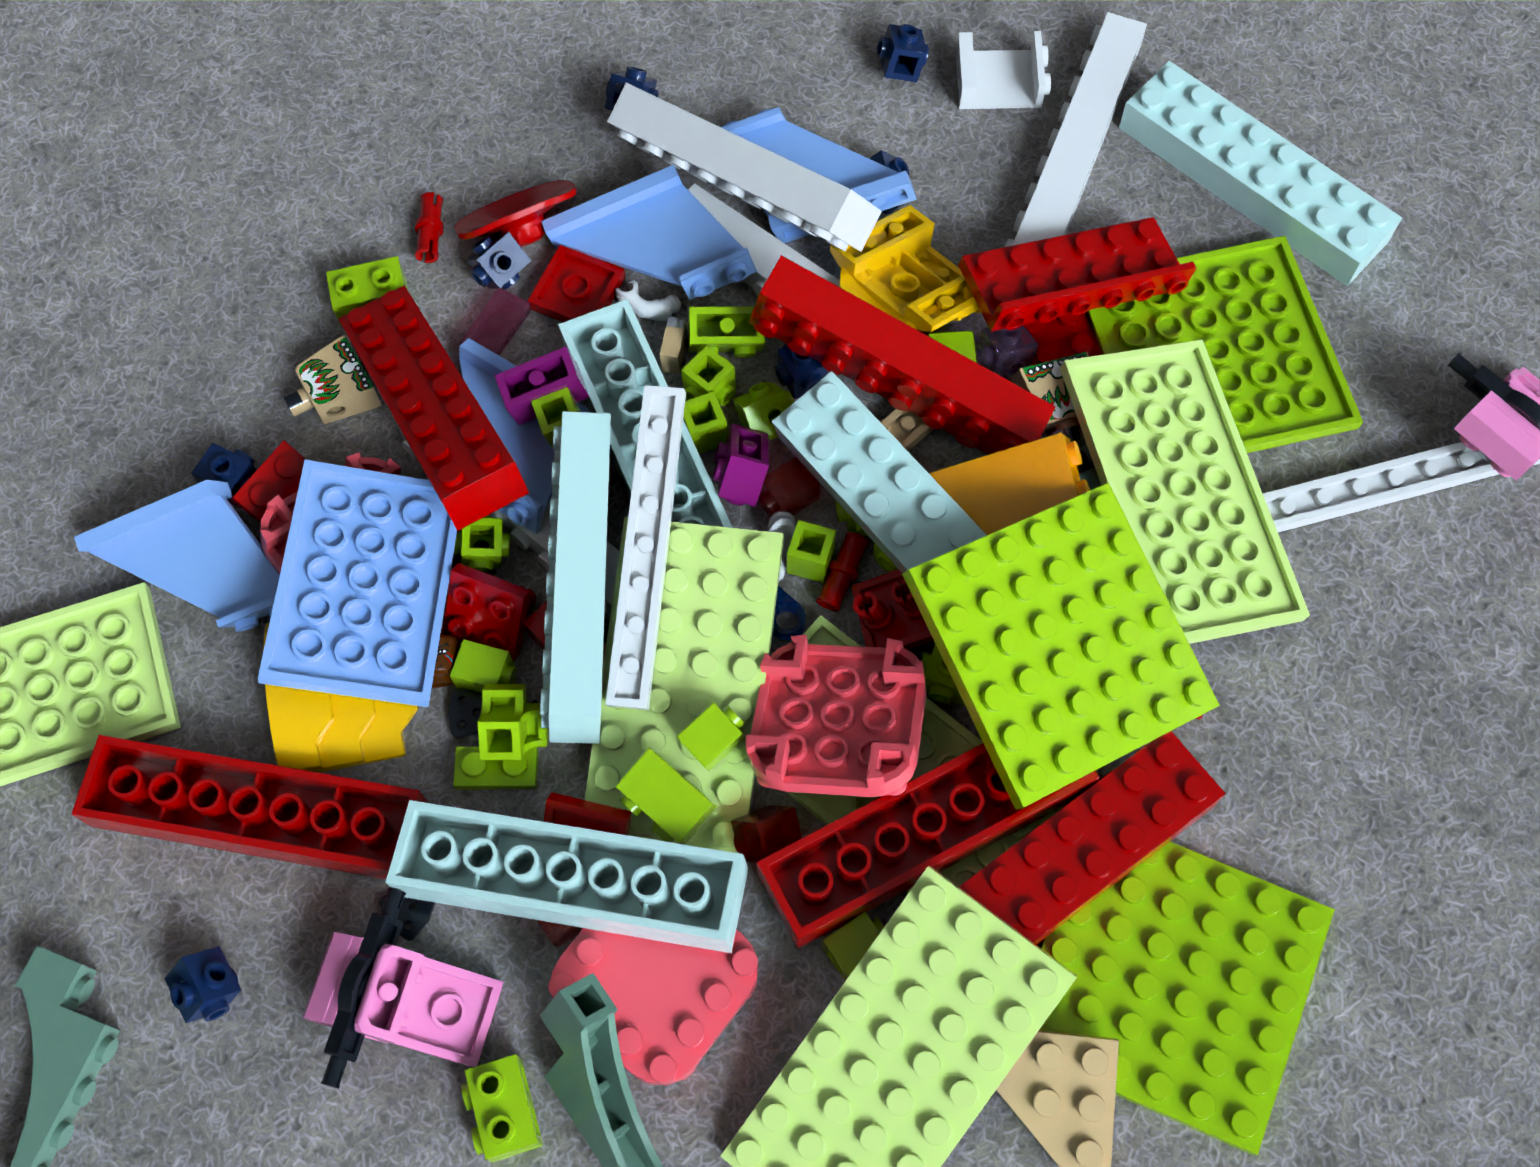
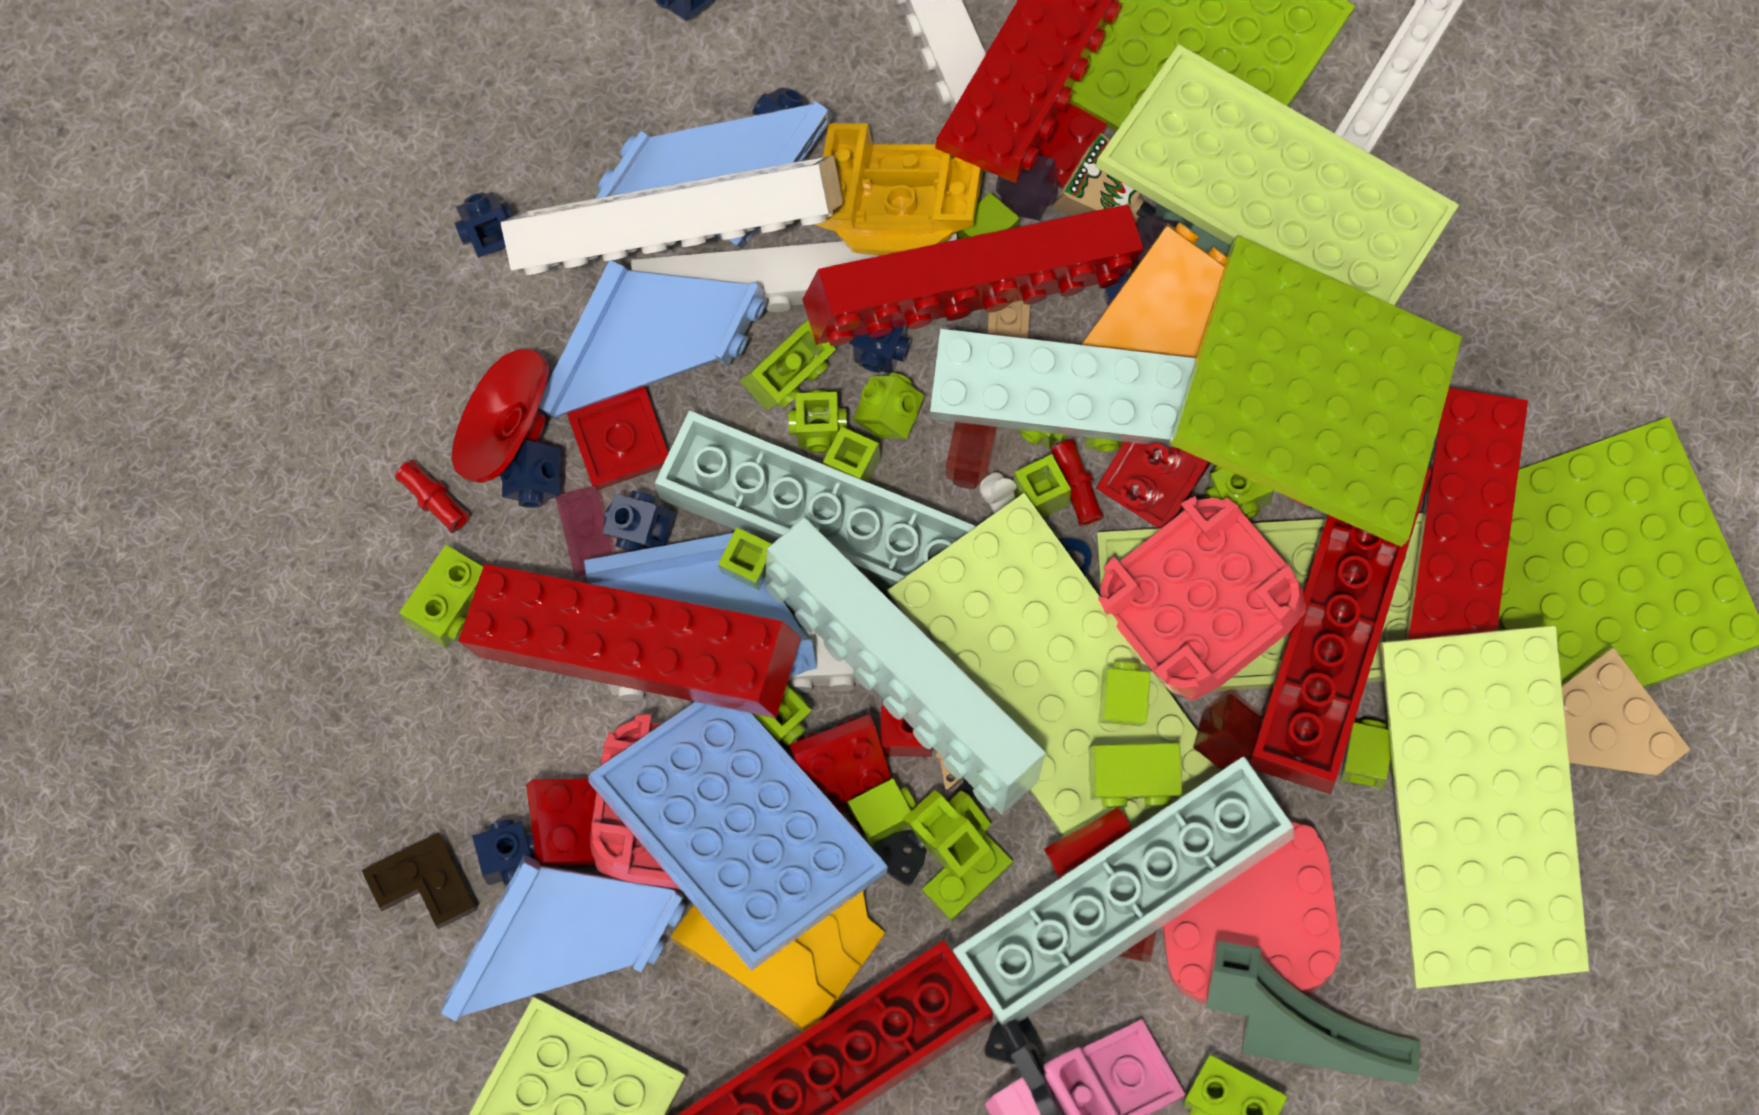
camera: 40 degrees left, 5 degrees up
torso [284,335,382,424] -> none
magenta brick [494,346,589,426] -> none
white plate [605,385,686,710] -> none
white piece [615,280,681,321] -> none
tan piece [660,317,688,375] -> none
magenta brick [713,424,769,506] -> none
none -> dark brown plate [361,833,477,930]
none -> dark blue brick [602,490,675,552]

